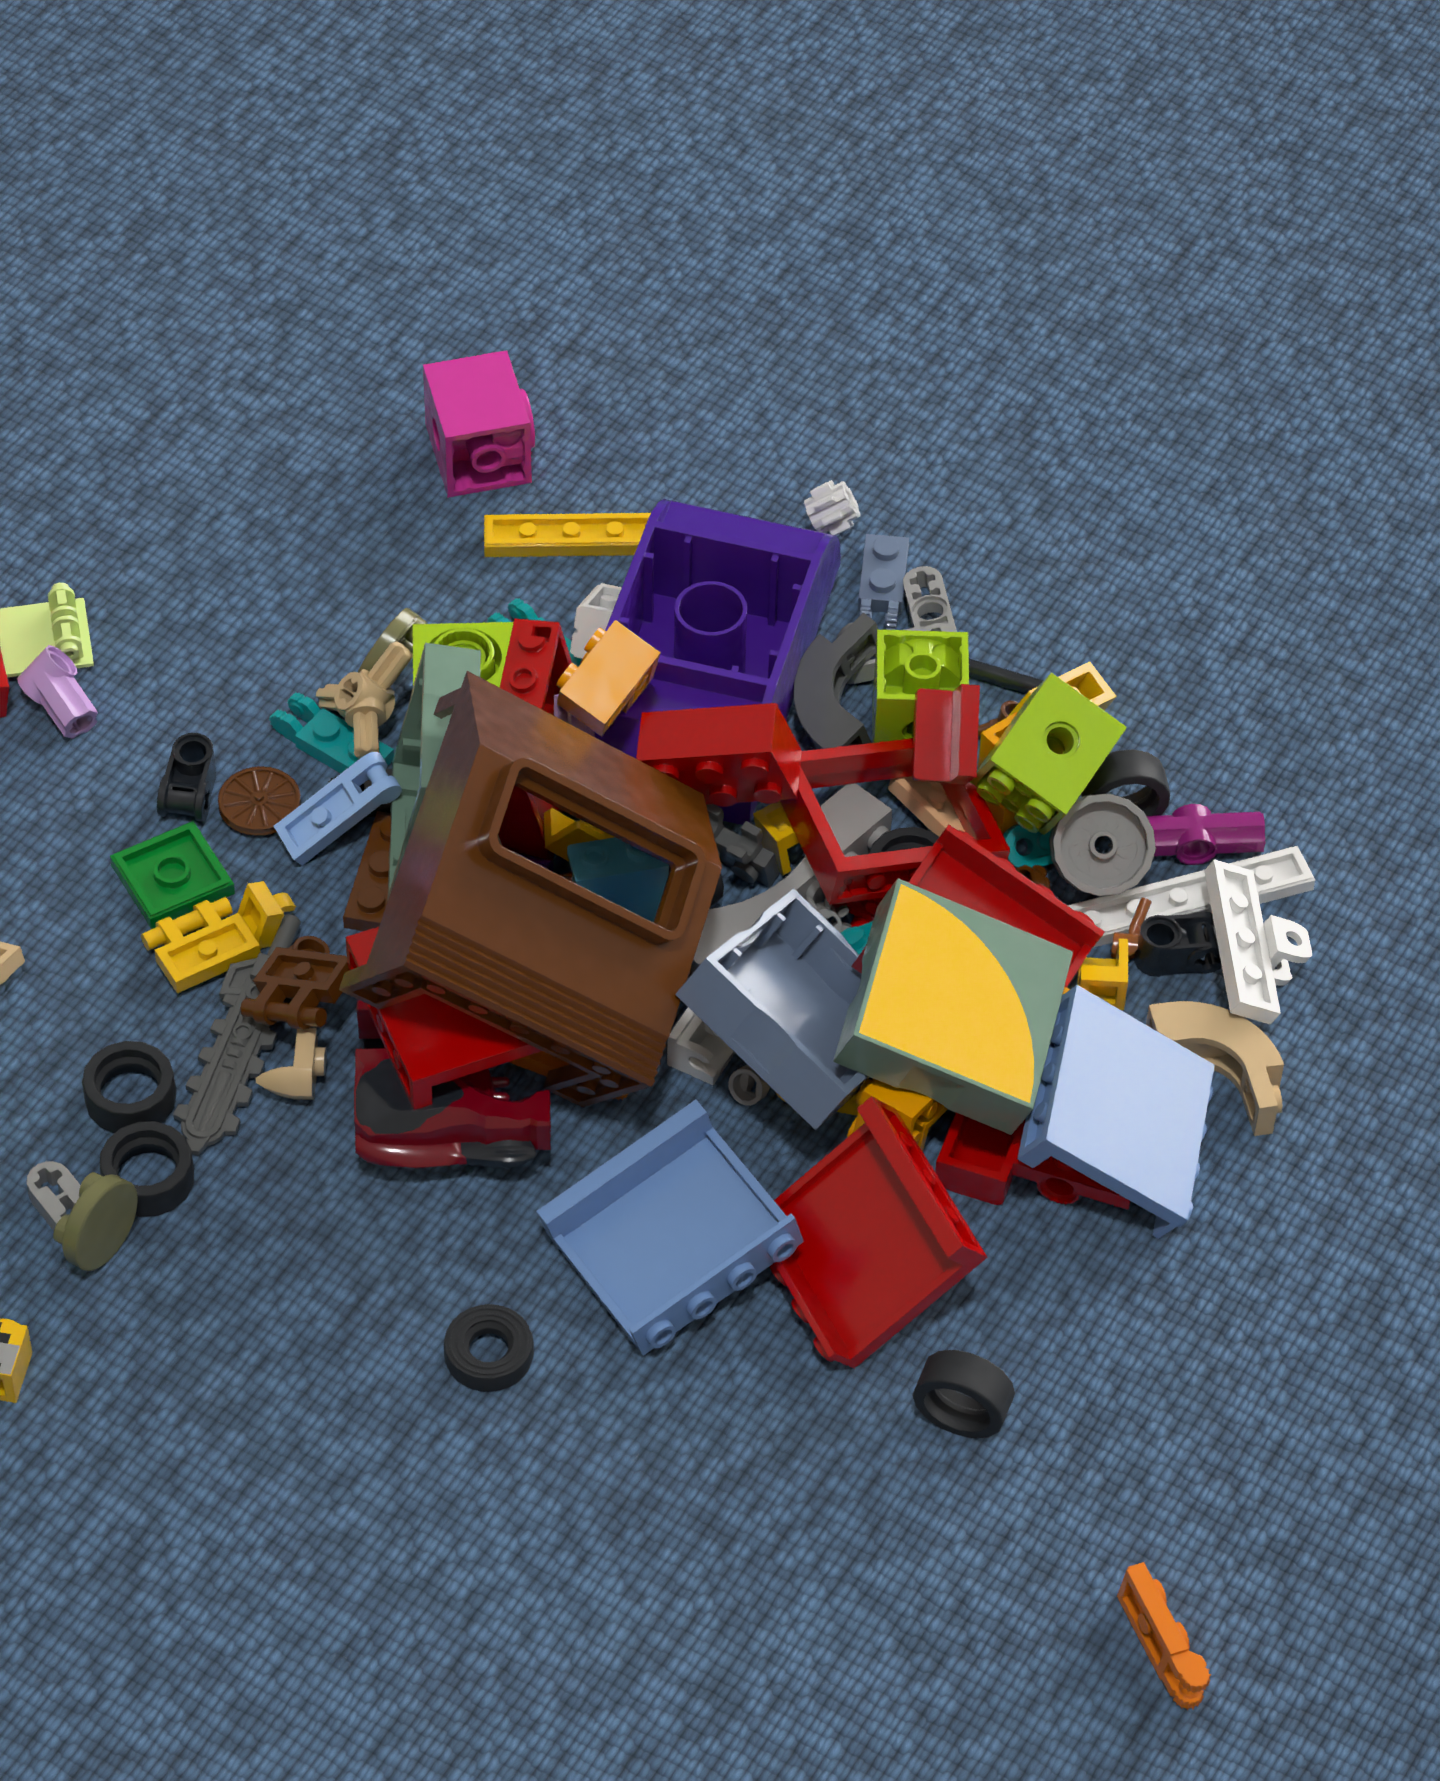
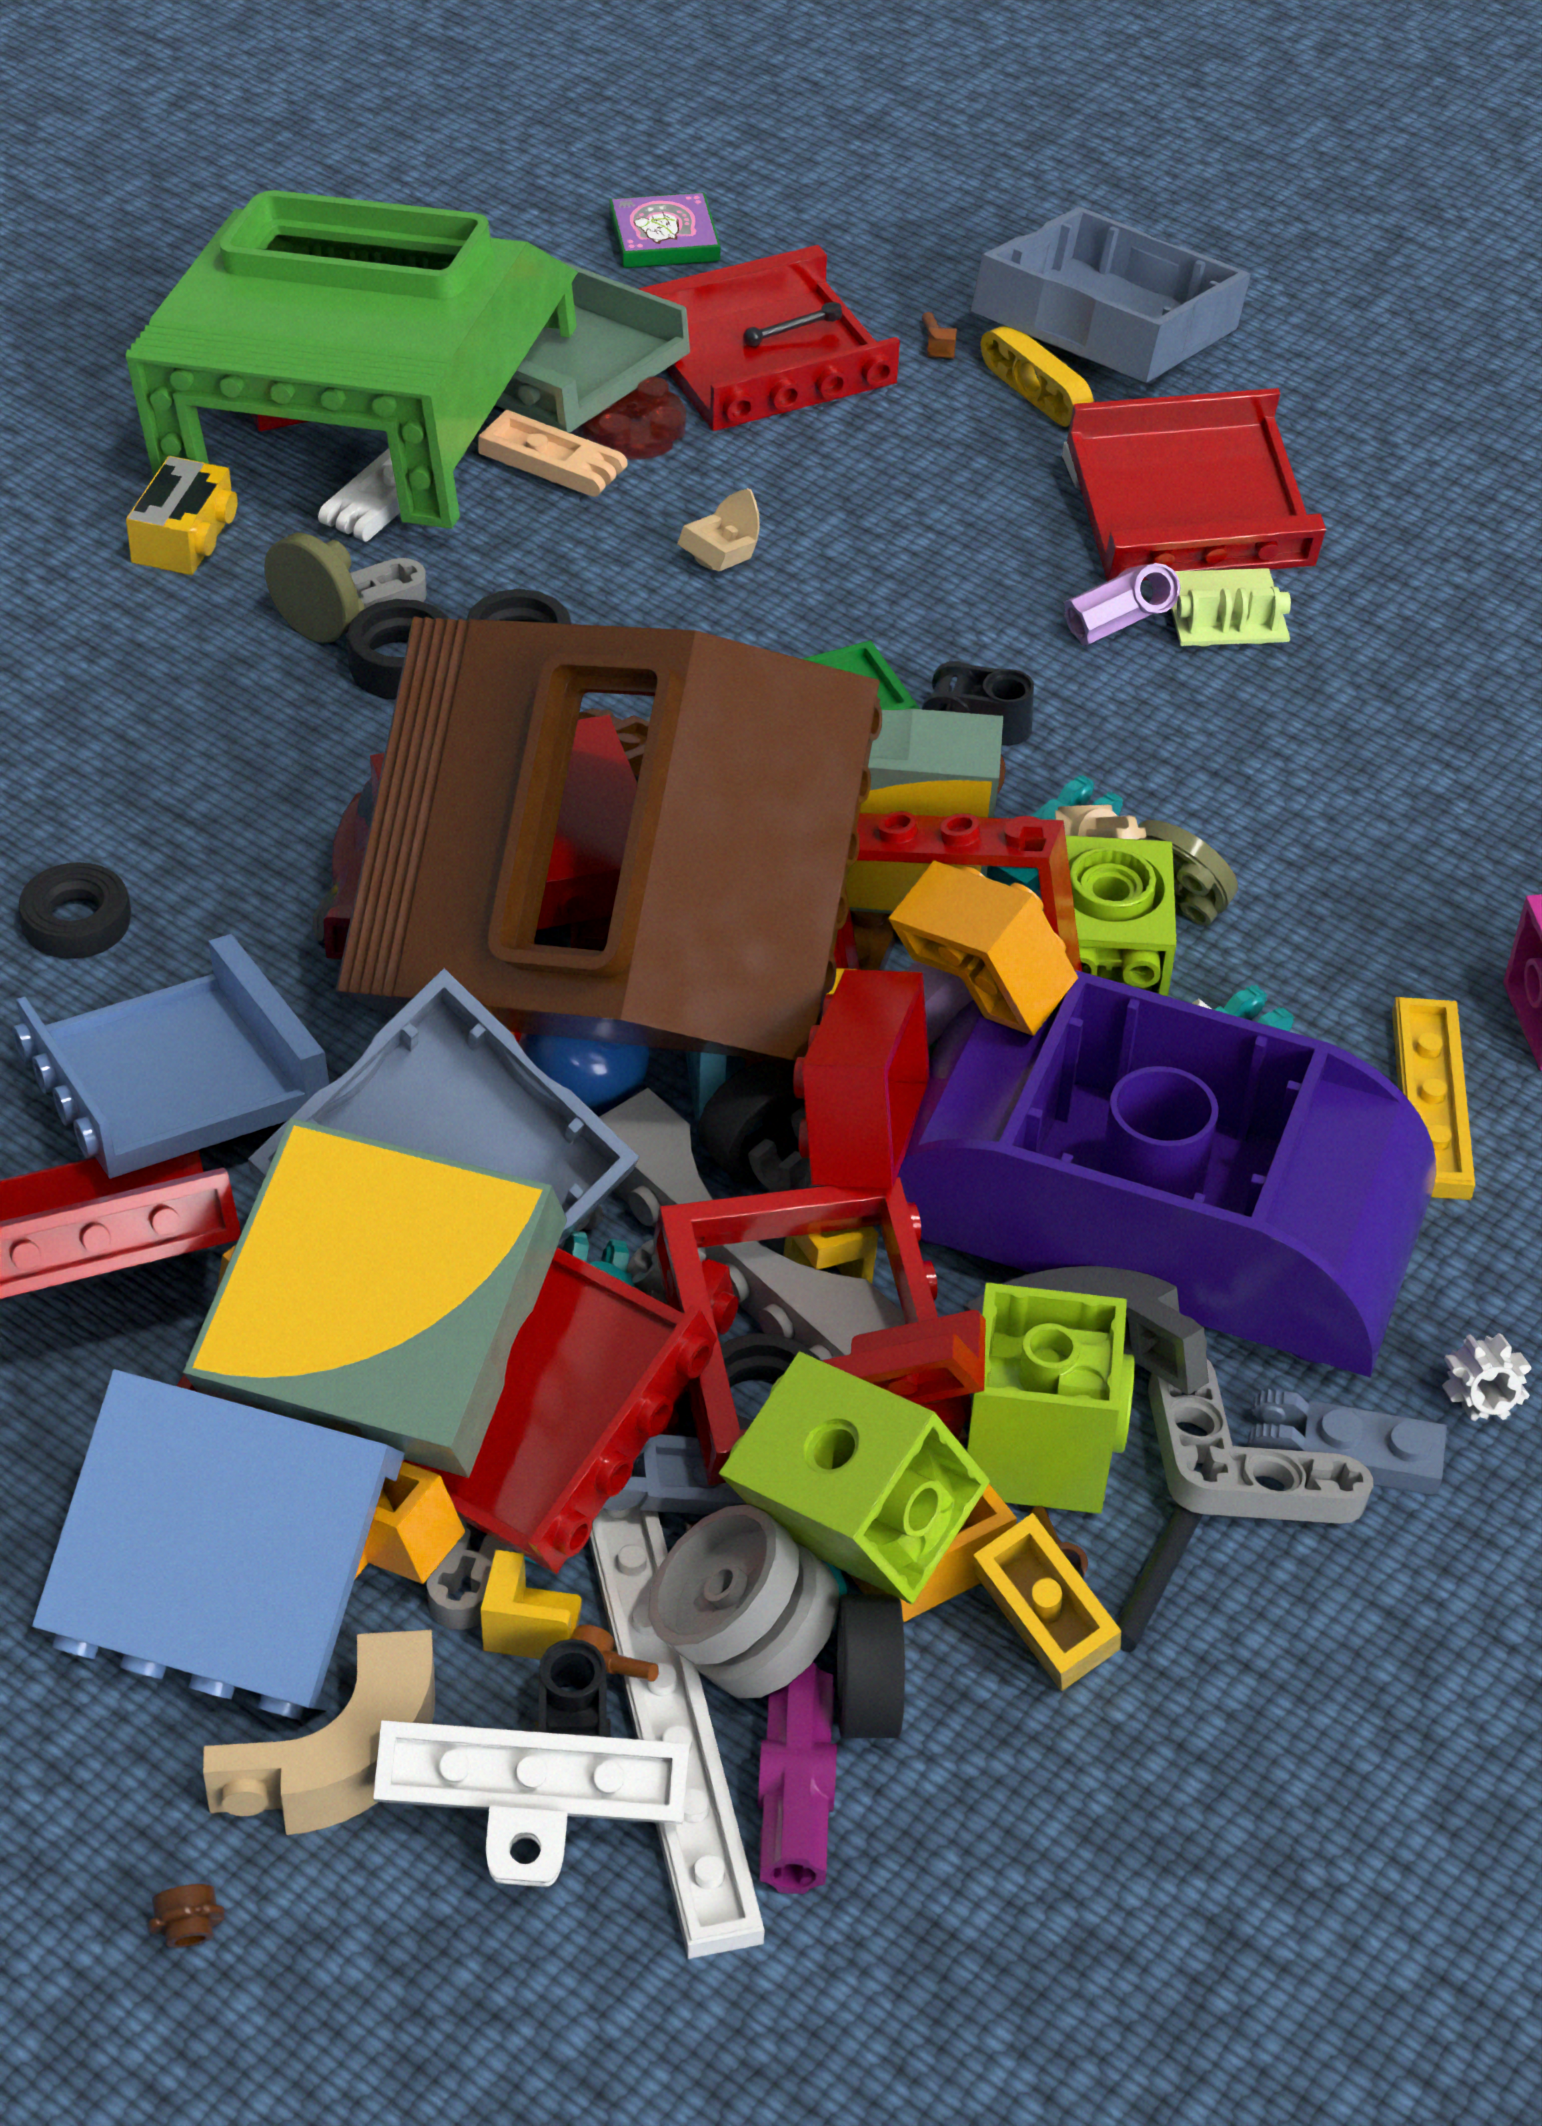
camera: 95 degrees right, 5 degrees down
none -> reddish brown plate [147,1884,225,1948]

